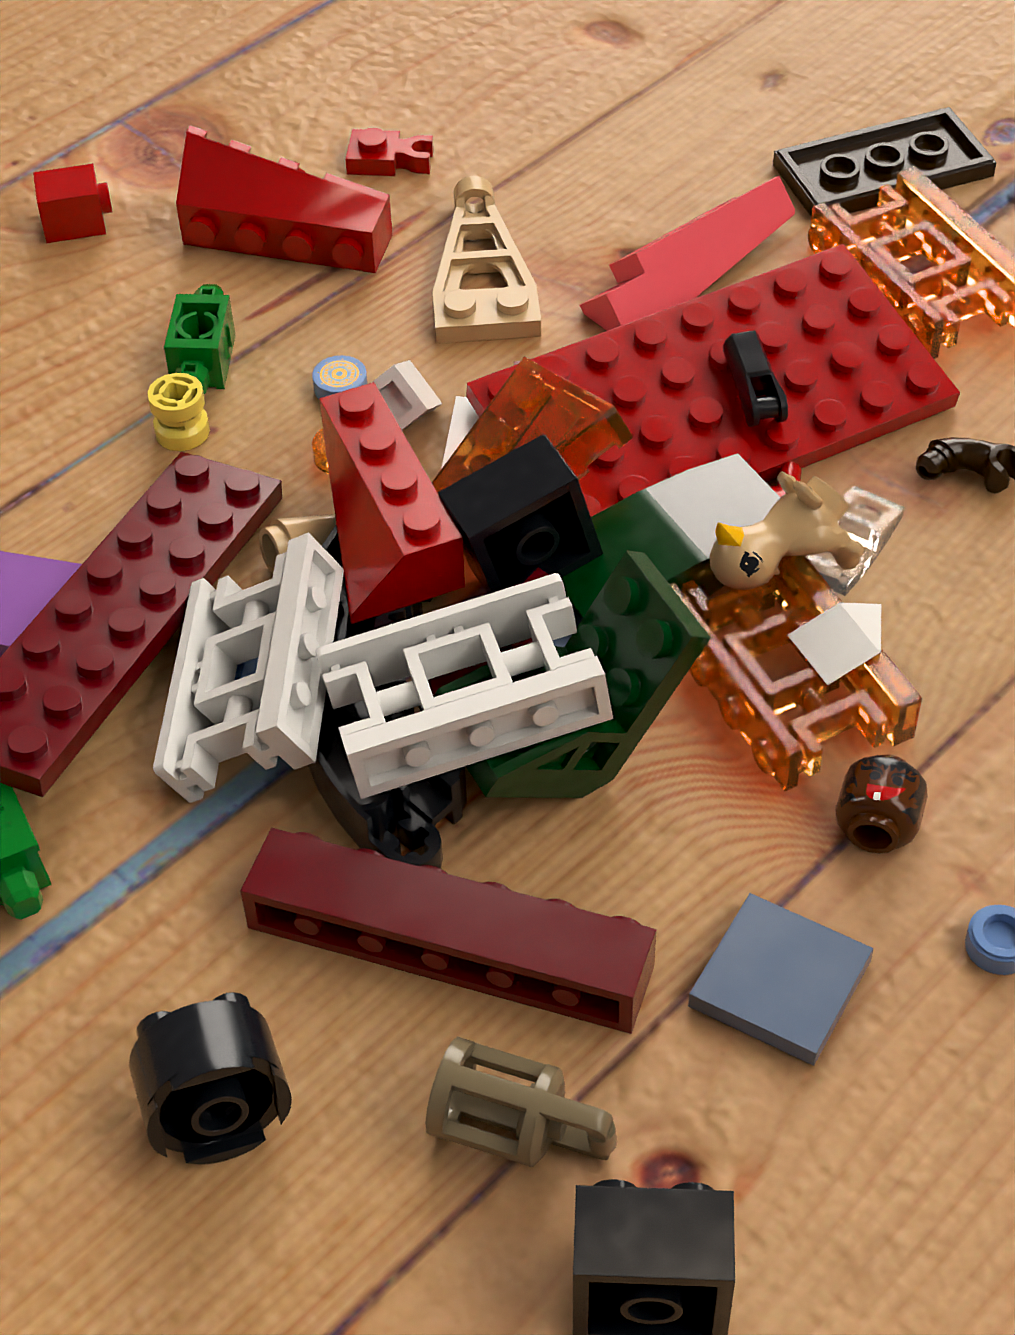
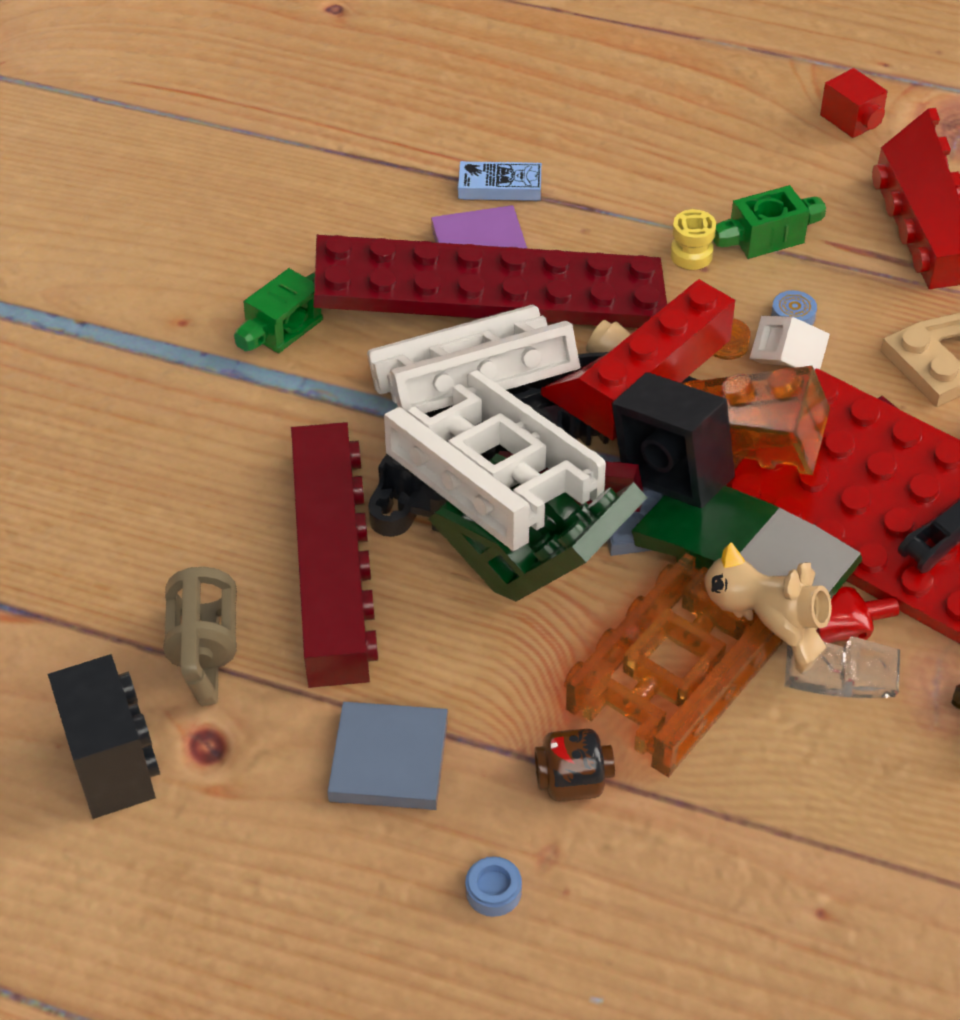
camera: 65 degrees right, 0 degrees up
black brick [129,992,292,1165] -> none
white sticker [787,603,881,686] -> none

